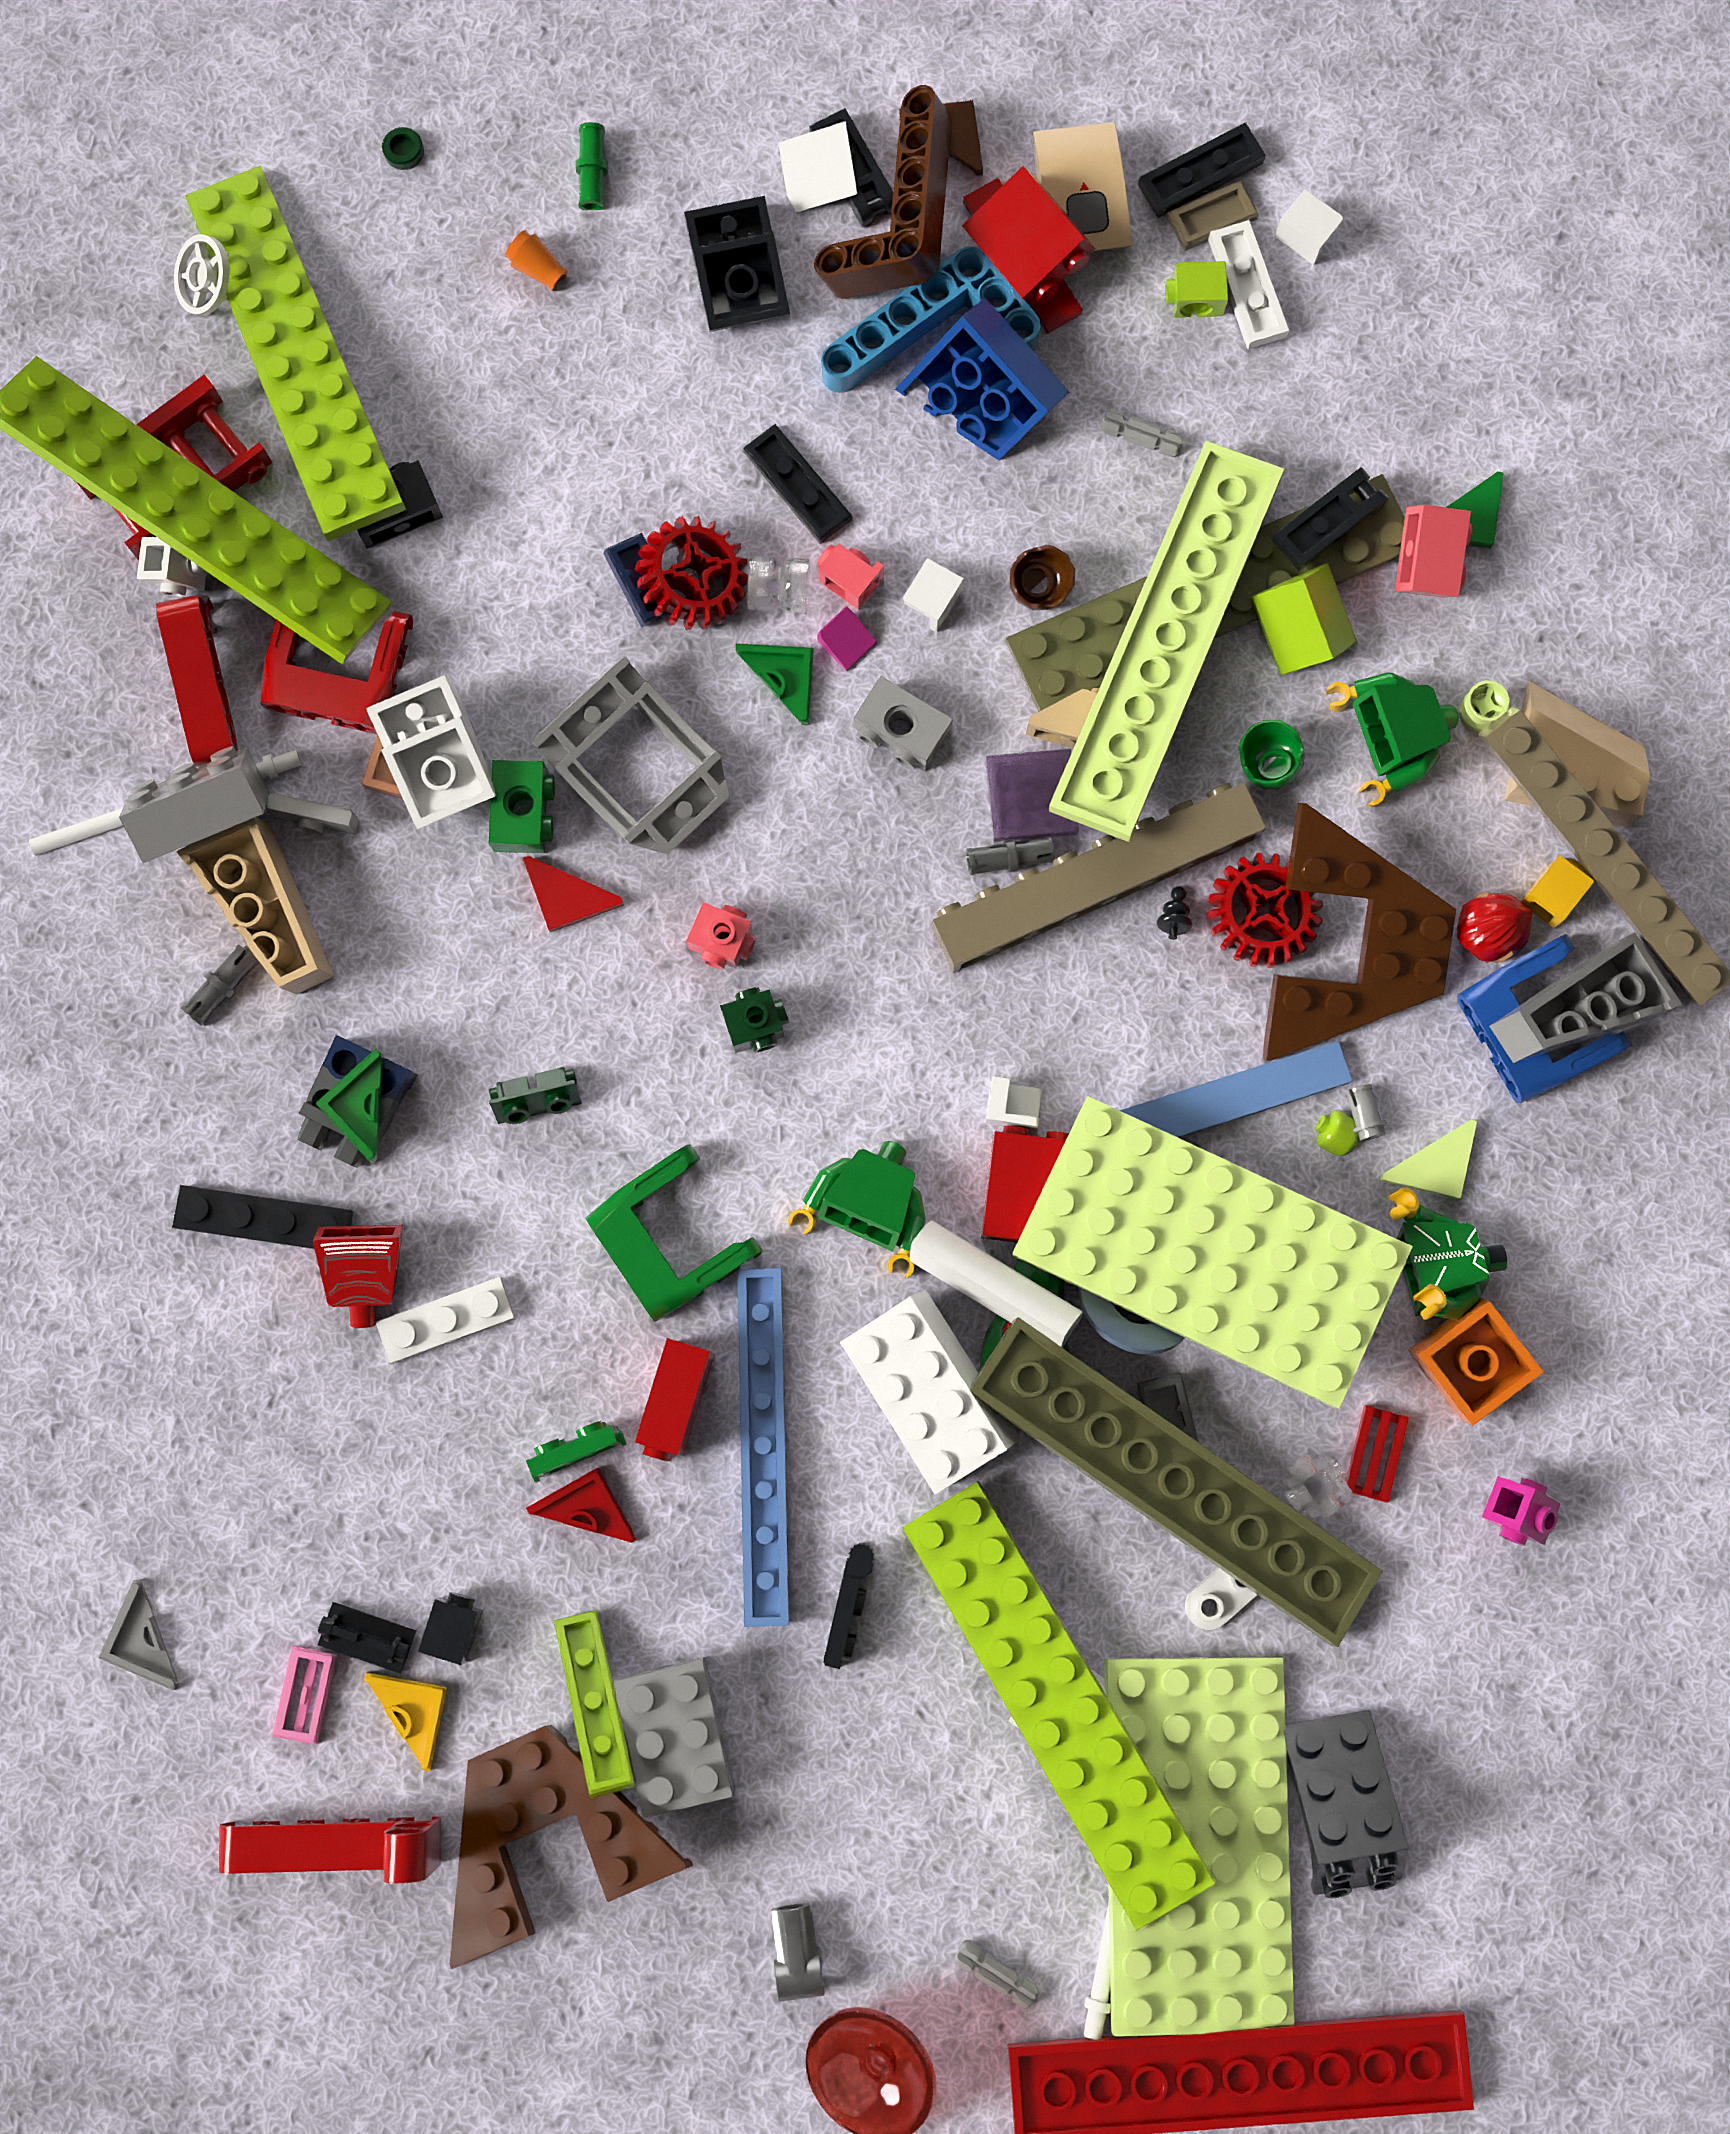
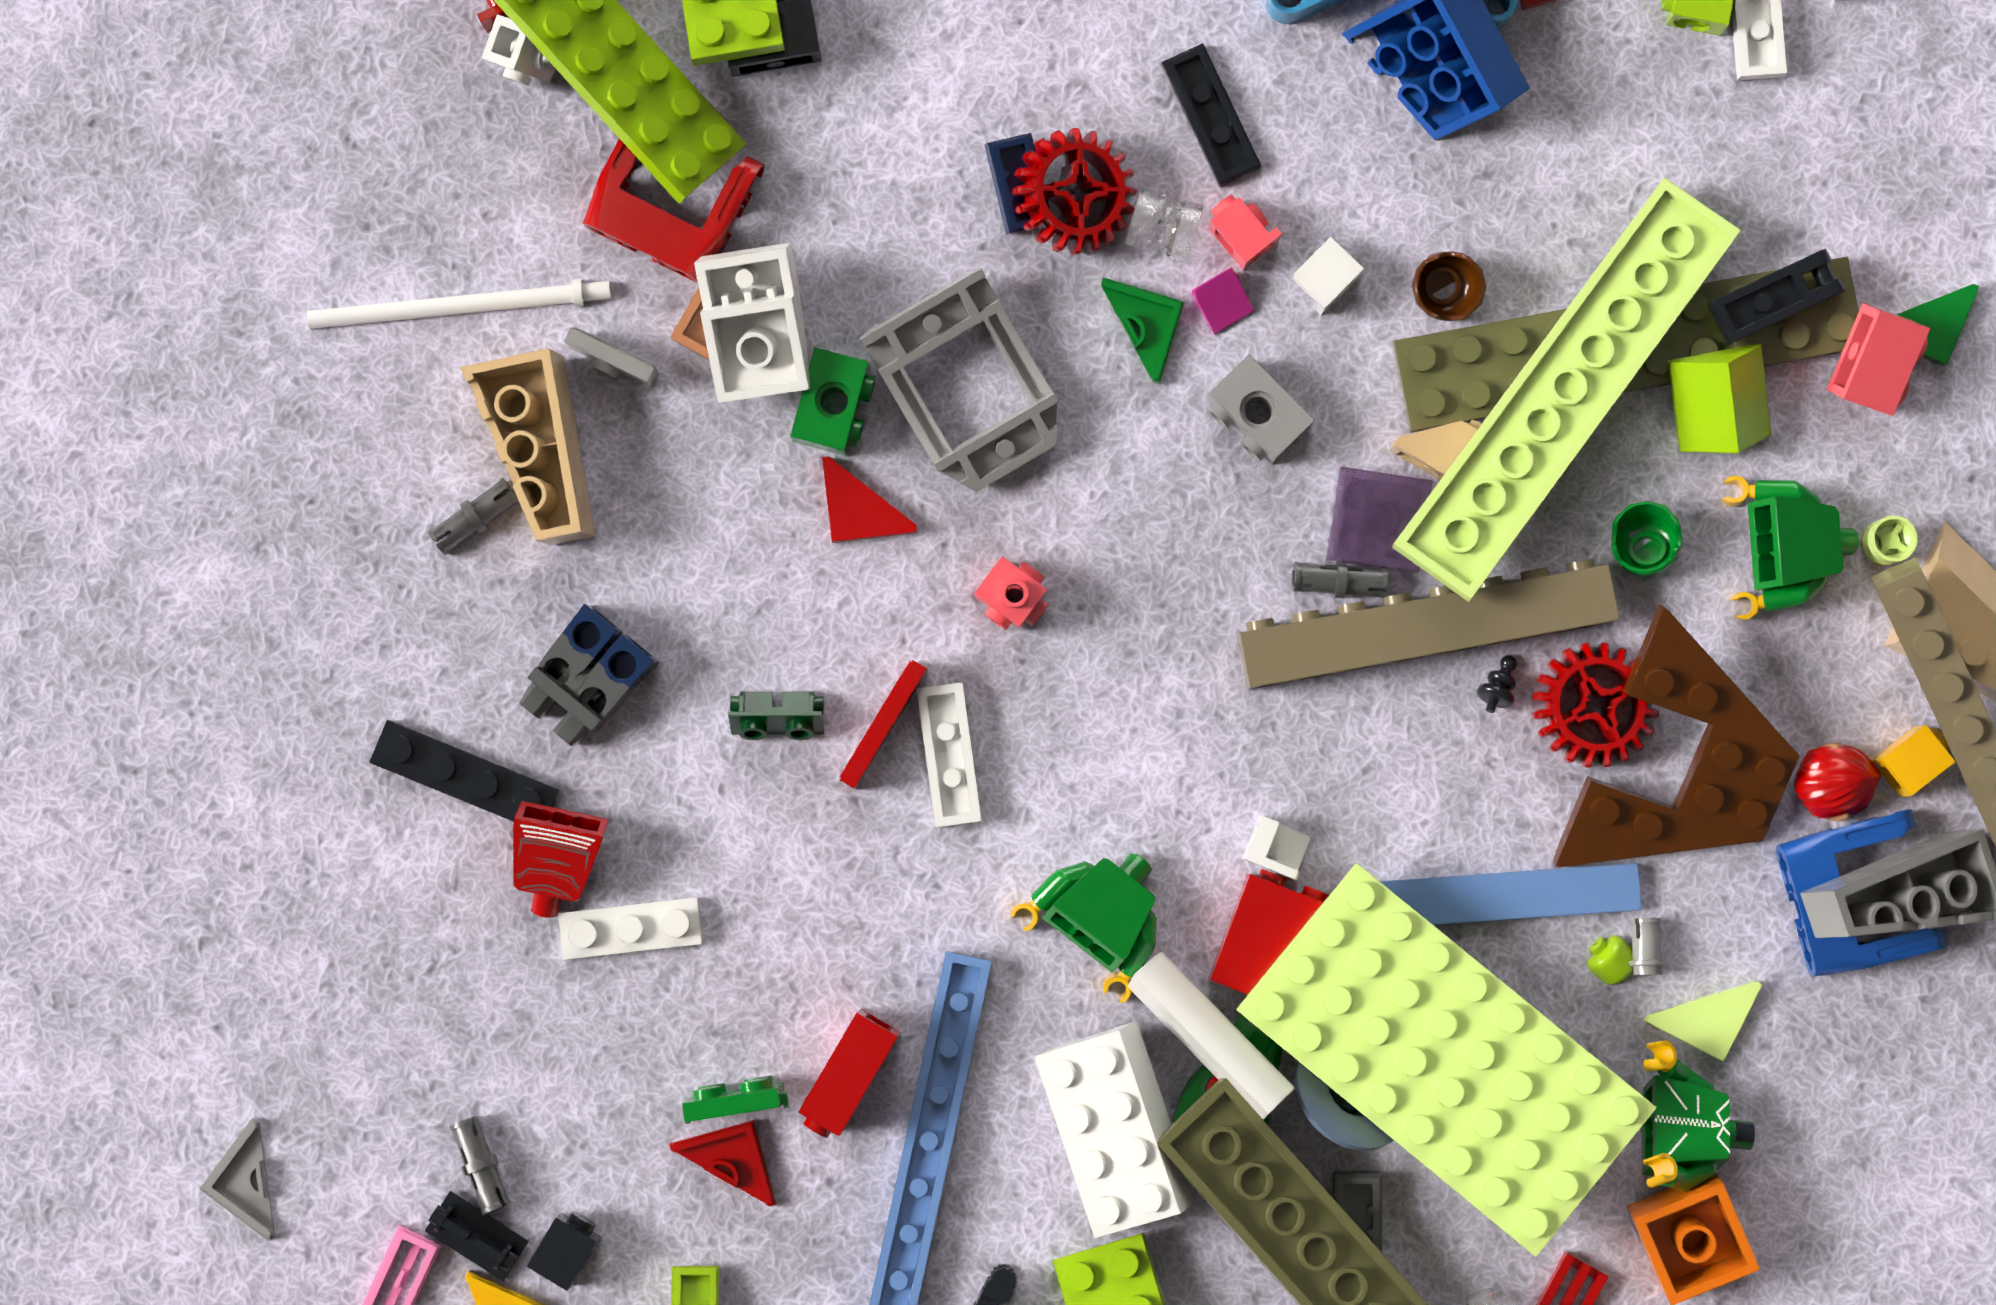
camera: 20 degrees right, 5 degrees up
light grey brick [119,746,269,863] -> none
red beam [156,594,238,767] -> none
green tile [316,1048,383,1163] -> none
green connector [585,1144,763,1322] -> none
dark green brick [720,987,789,1053] -> none
light grey axle [1102,409,1183,457] -> none
none -> flat silver pin [449,1115,511,1215]
none -> red tile [839,660,928,790]
none -> white plate [916,682,982,828]

